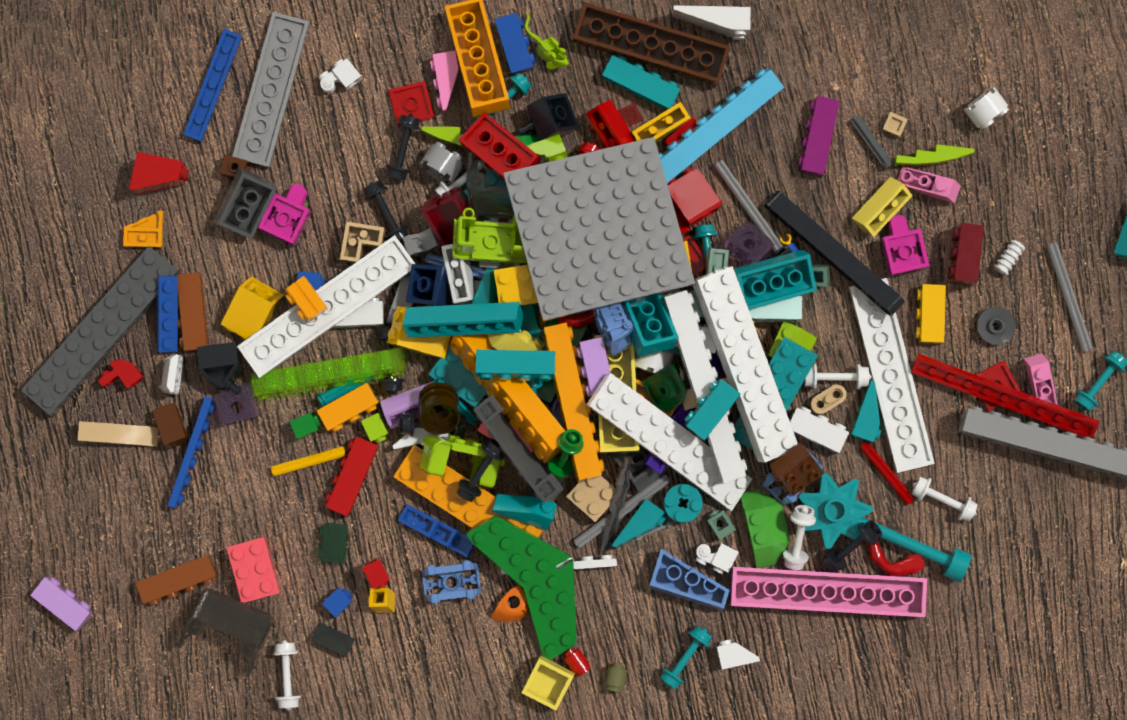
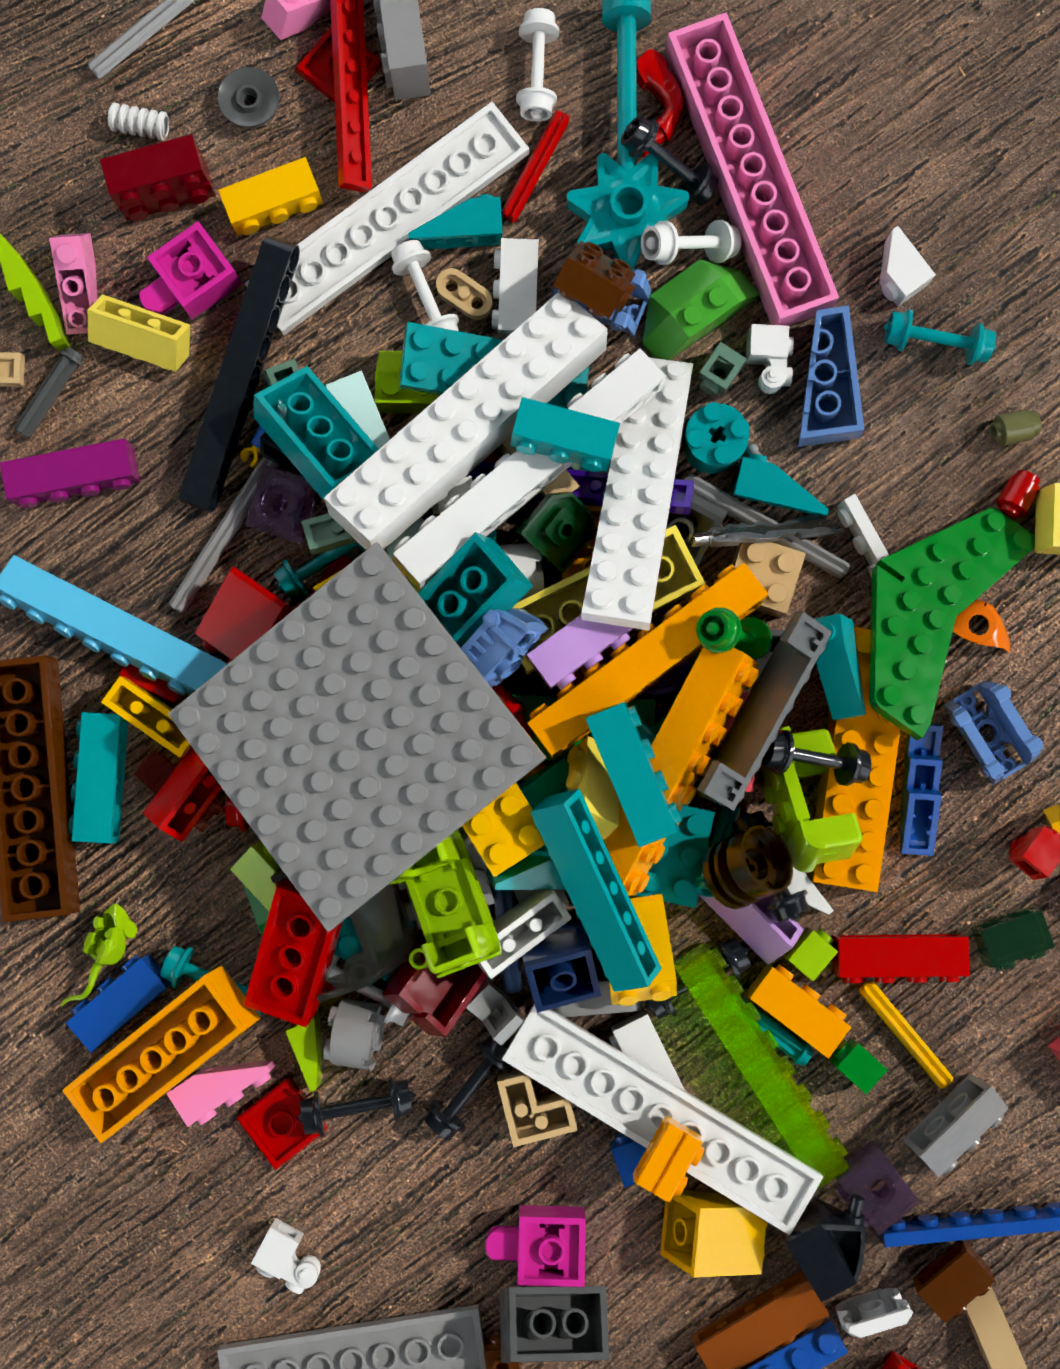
camera: 115 degrees left, 0 degrees up
black piece [518,93,580,141] -> none
none -> light grey slope [902,1073,1008,1178]

